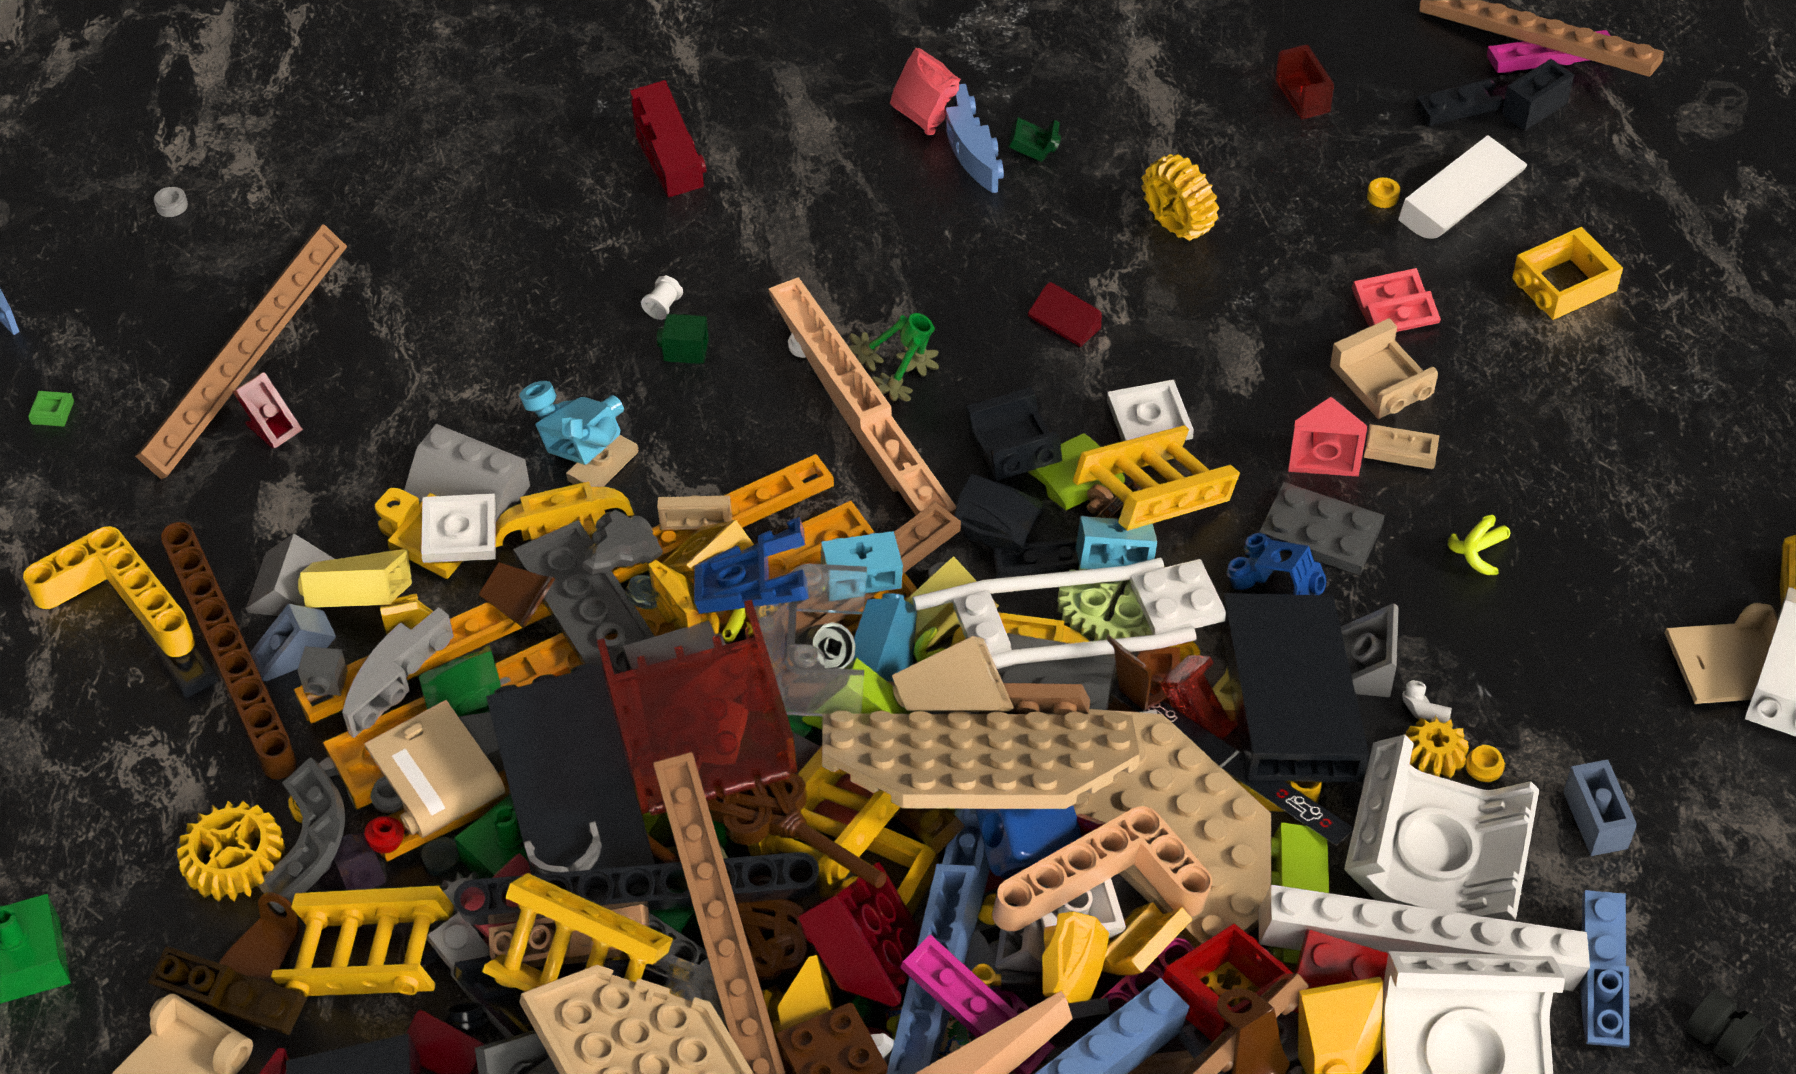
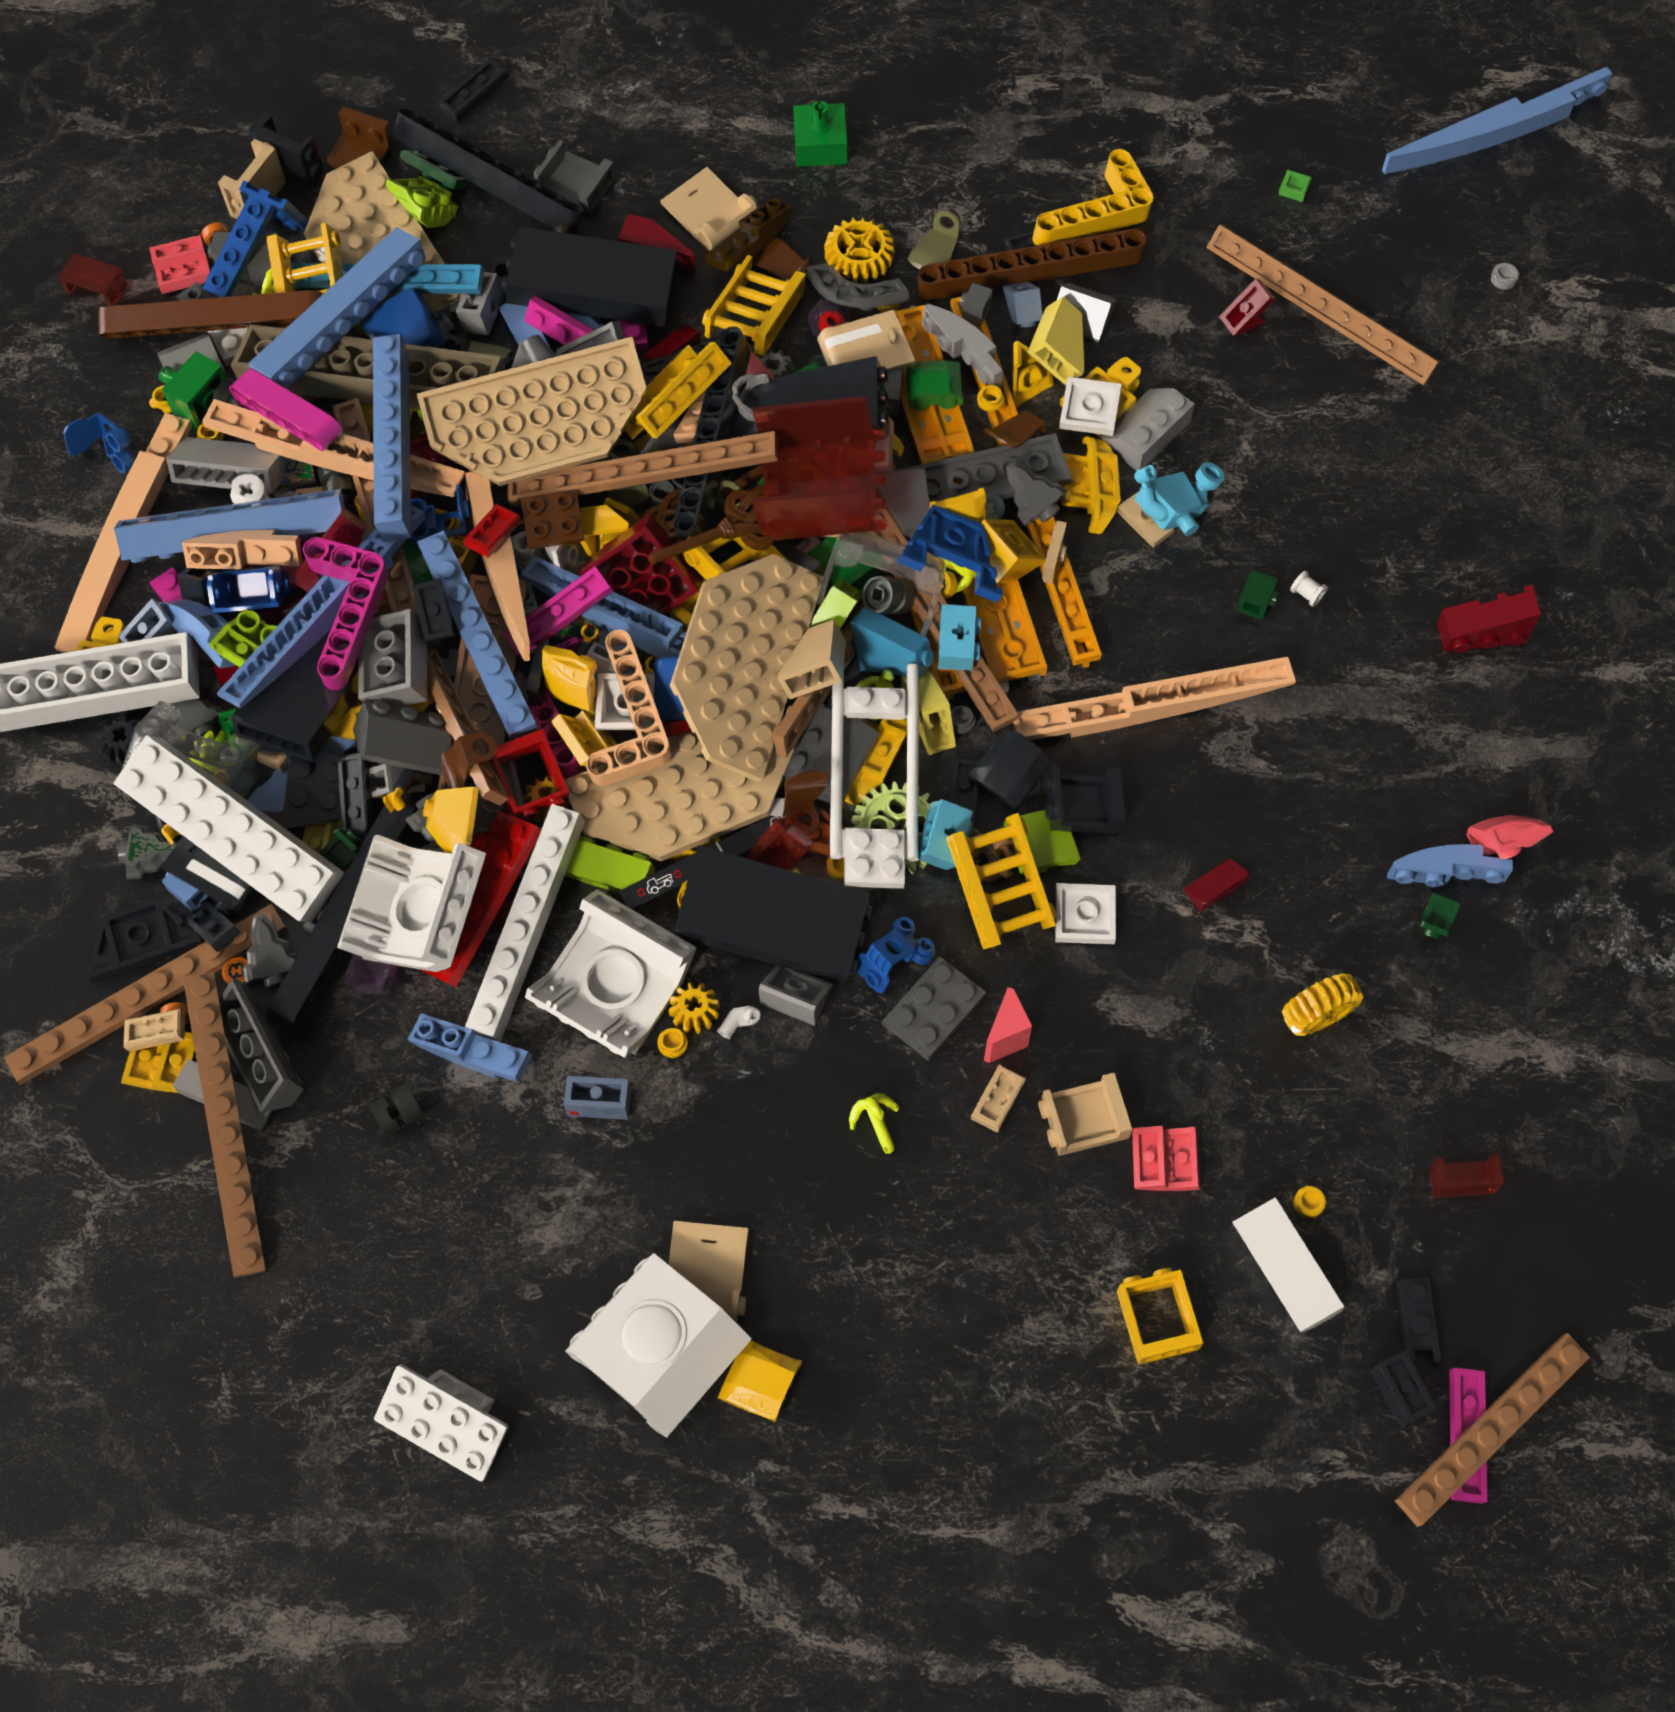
camera: 105 degrees right, 15 degrees up
plant [848,313,939,402] -> none
none -> olive piece [907,210,960,269]
none -> yellow plate [977,385,1004,412]

